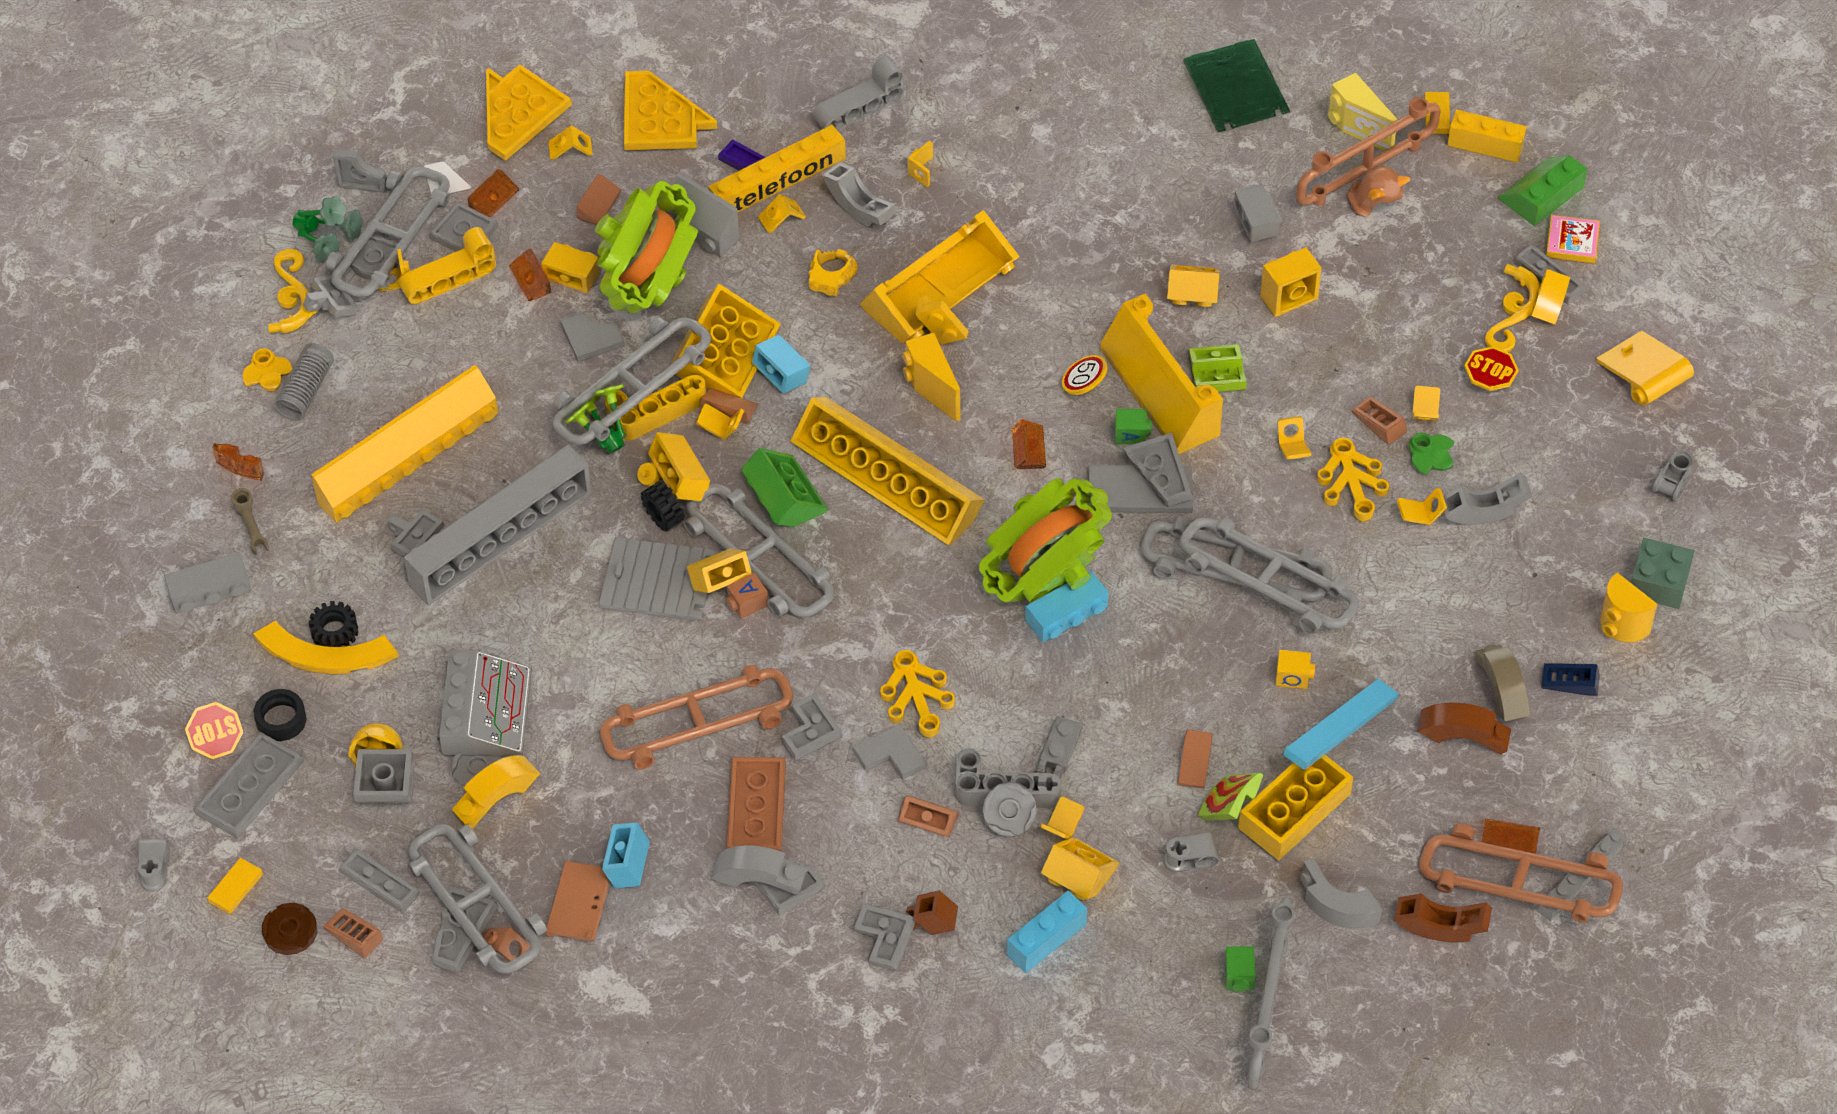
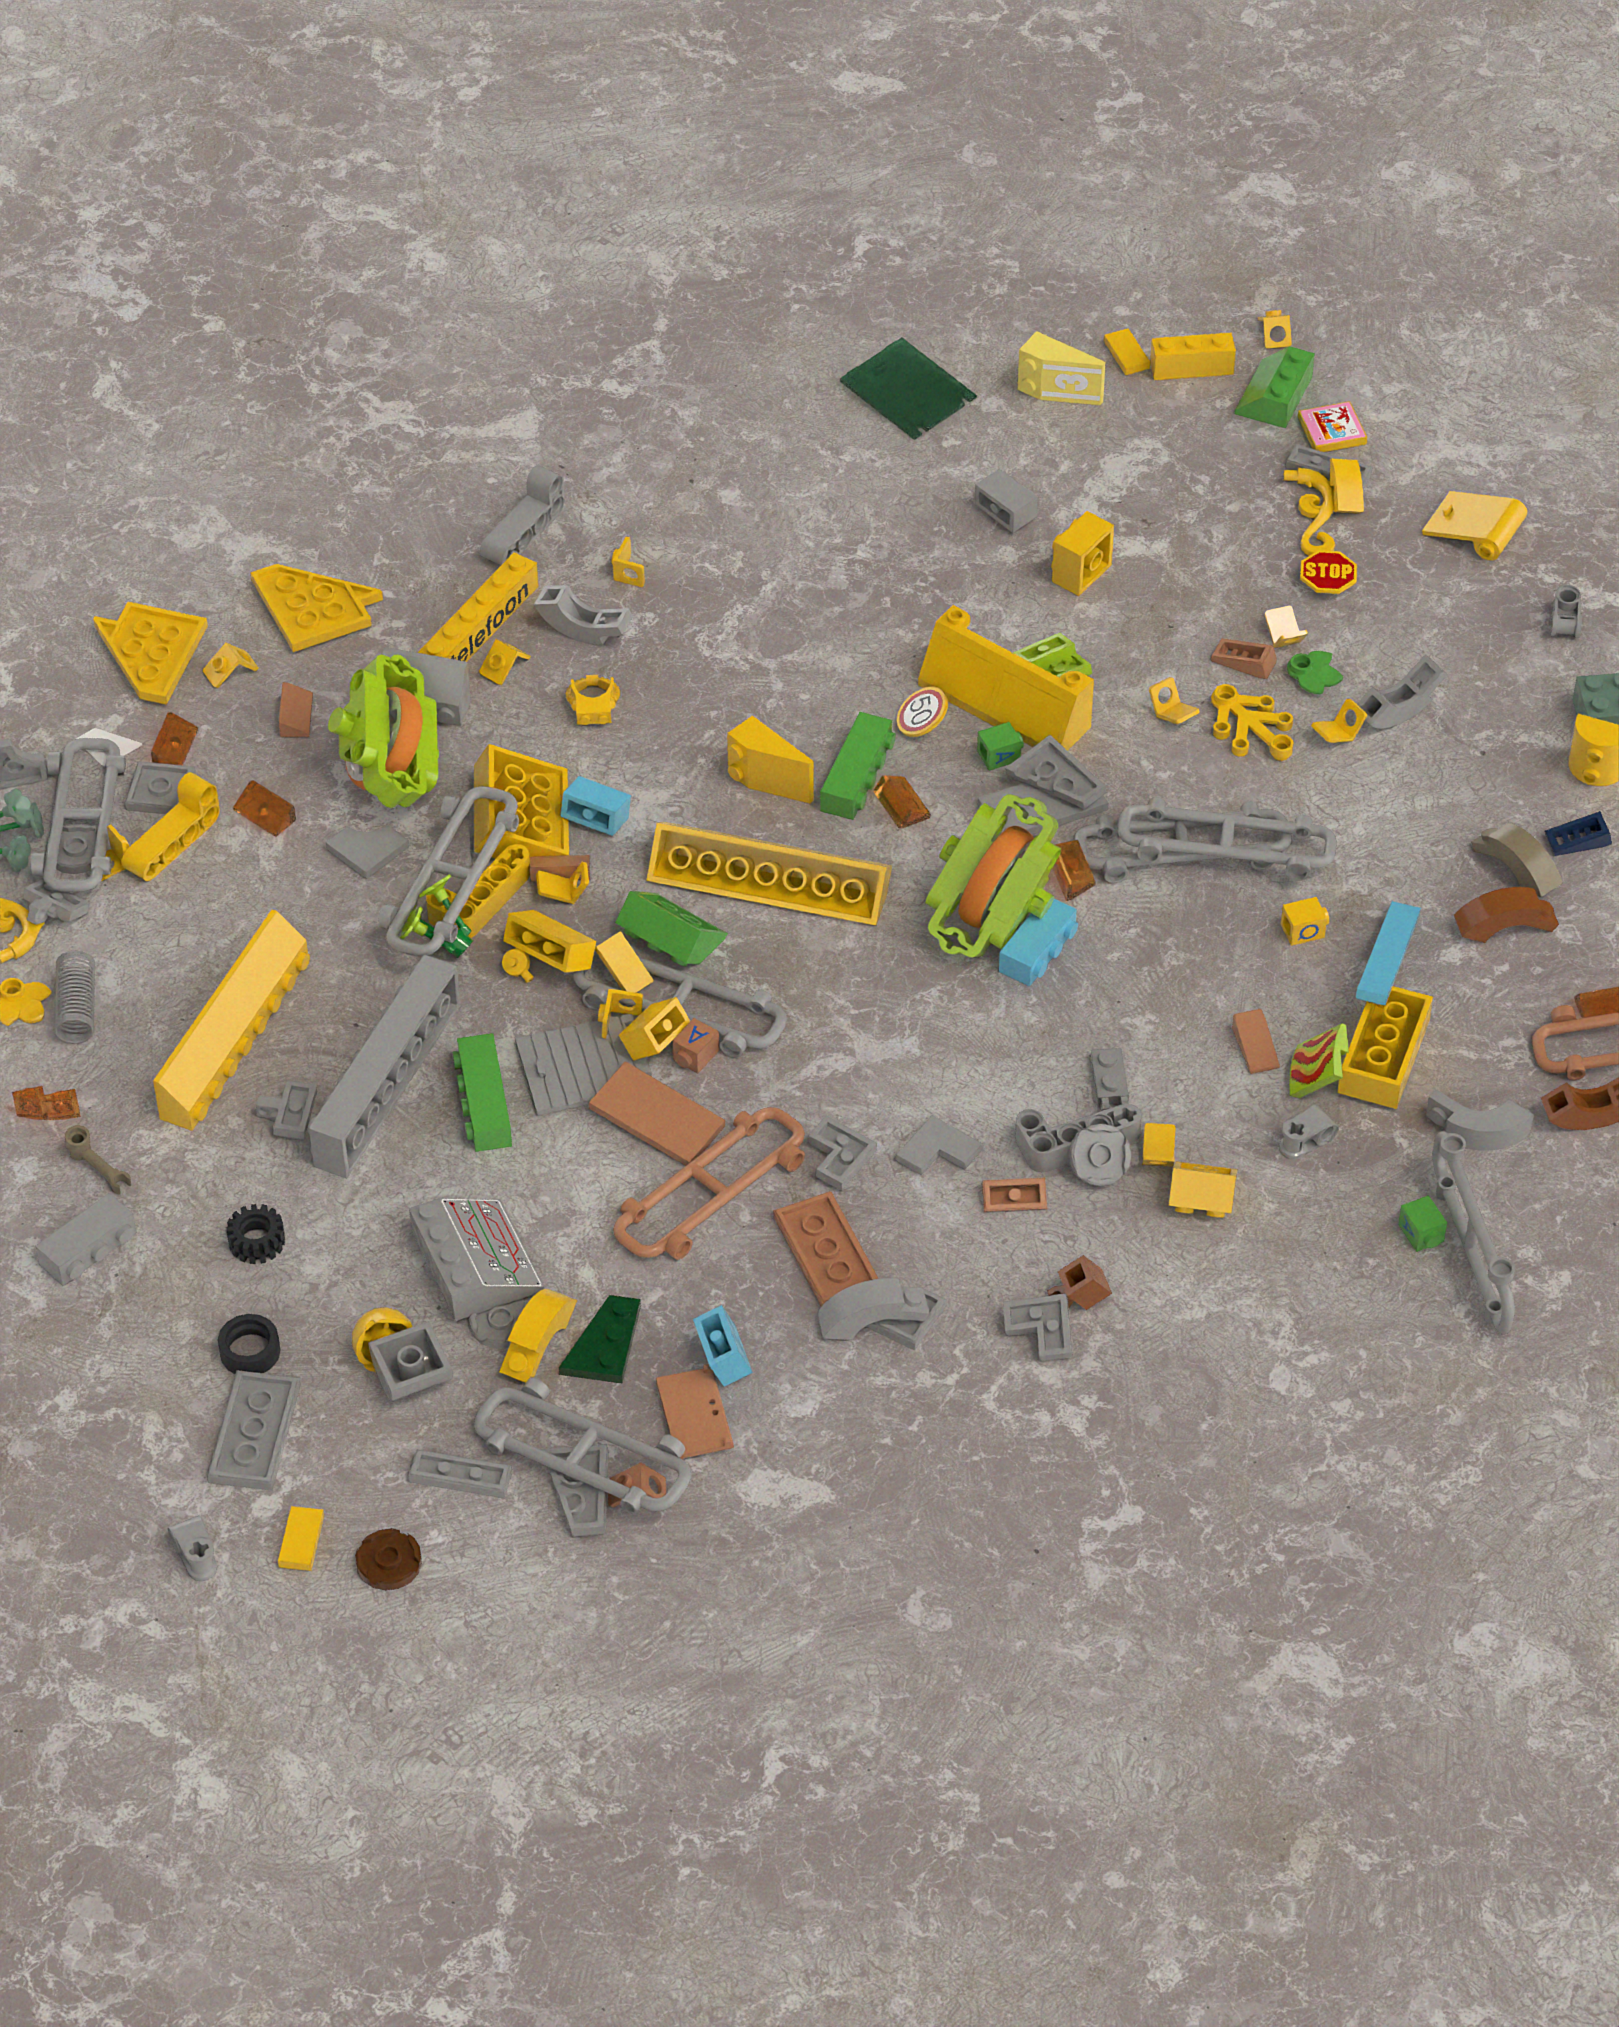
camera: 25 degrees left, 5 degrees down
piece [185,702,243,759] -> none
yellow tile [253,620,399,674] -> none
nougat slope [323,908,383,959] -> none
yellow brick [541,242,601,293] -> none
black tyre [641,481,685,531] -> none
dark purple tile [718,139,766,171] -> none
yellow windscreen [860,210,1020,344] -> none
yellow plant [880,650,955,738] -> none
yellow bracket [915,295,969,345] -> none
medium azure brick [1007,891,1087,973] -> none
yellow slope [1167,264,1220,307] -> none
nougat bar [1296,97,1440,206] -> none
nougat hair [1347,166,1411,217] -> none
none -> bright green brick [452,1033,512,1152]
none -> dark green wing [559,1295,641,1384]
none -> nougat tile [589,1061,725,1166]
none -> yellow tile [595,931,654,993]
none -> yellow bracket [598,989,643,1039]
none -> bright green brick [820,712,896,820]
none -> clear orange slope [1052,840,1096,901]
none -> yellow bracket [1258,310,1292,348]

